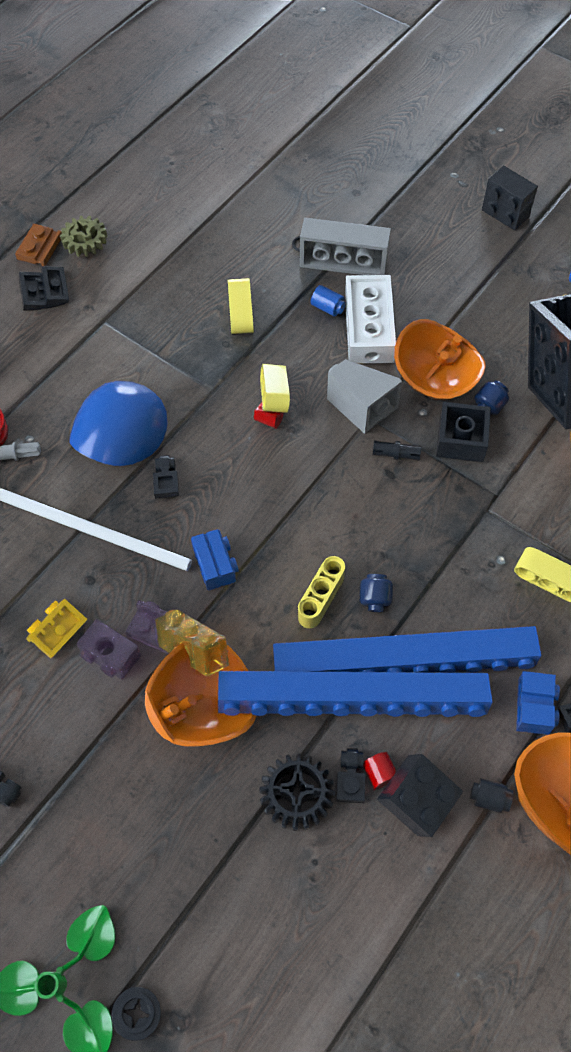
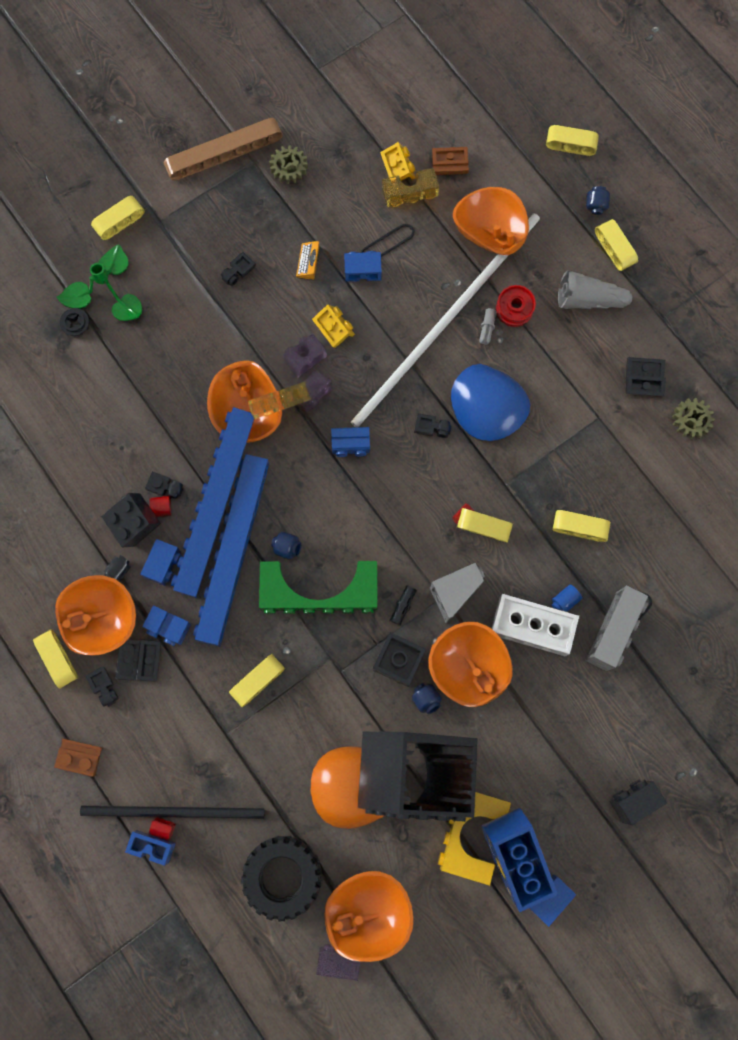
camera: 105 degrees right, 15 degrees up
dark orange plate [15,224,62,266] -> none
black gear [259,753,335,831] -> none
light yellow beam [298,556,345,628] -> none
none -> blue brick [140,539,181,586]
none -> green arch [259,561,377,614]

